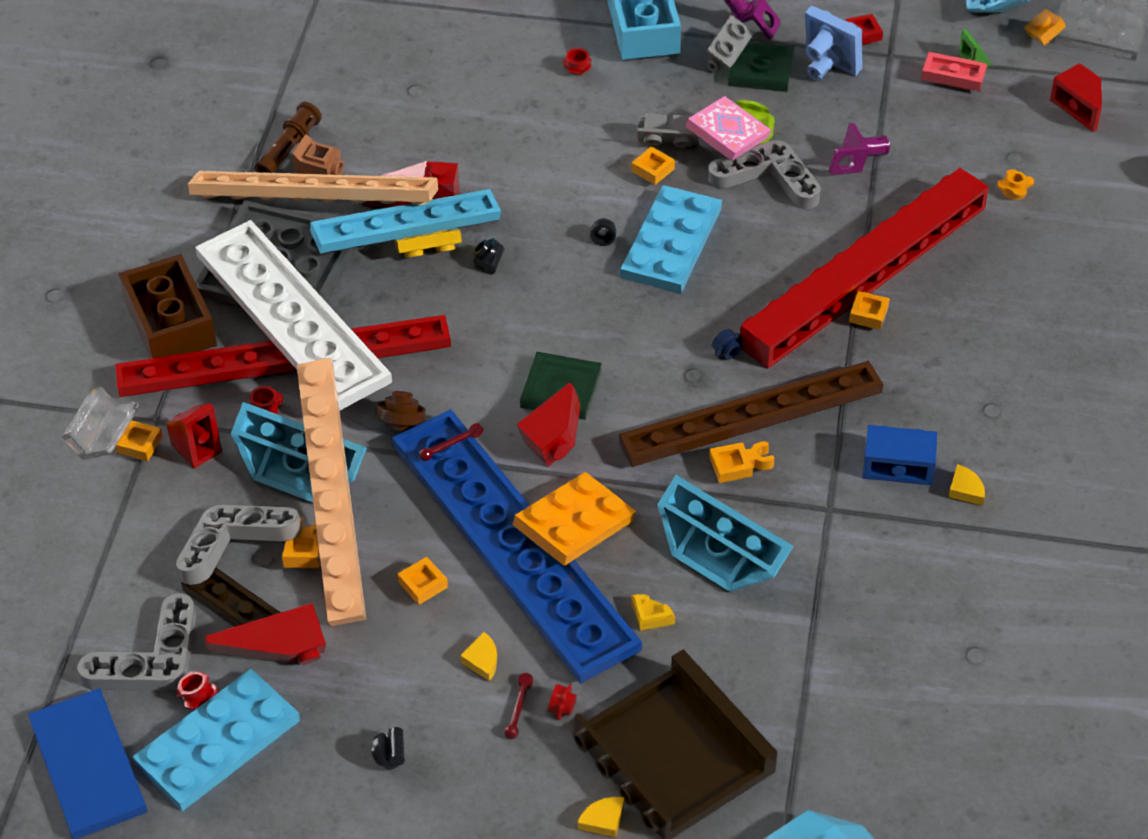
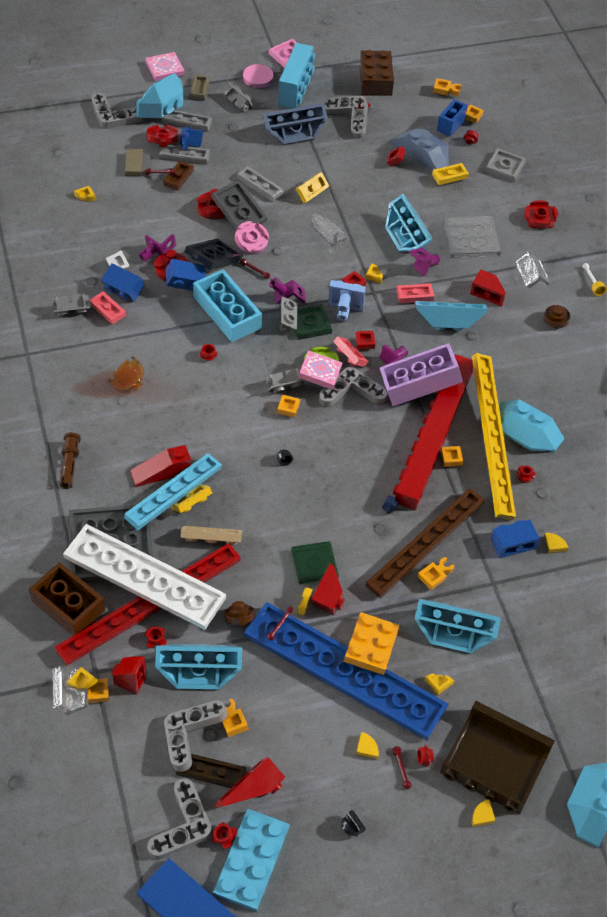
camera: 30 degrees left, 5 degrees up
light nougat plate [188,171,438,205] -> none
nougat window [292,134,344,175] -> none
light nougat plate [297,358,367,627] -> none
light orange plate [397,556,448,605] -> none
black plate [473,238,504,274] -> none
medium azure plate [620,185,722,294] -> none
bright green slope [959,29,991,67] -> none
light orange plate [997,169,1034,200] -> none
light orange plate [1024,8,1066,46] -> none
none -> yellow tile [67,667,98,690]
none -> clear orange cylinder [108,356,145,393]
none -> tan plate [181,526,242,545]
none -> yellow tile [297,587,313,616]
none -> coral plate [333,336,368,367]
none -> red plate [355,331,376,350]
none -> yellow tile [365,263,383,284]
none -> lavender brick [379,343,463,406]
none -> magenta bracket [409,248,440,276]
none -> medium azure wedge [415,301,488,331]
none -> yellow plate [472,353,516,521]
none -> medium azure wedge [499,399,564,452]
none -> red plate [516,465,535,483]

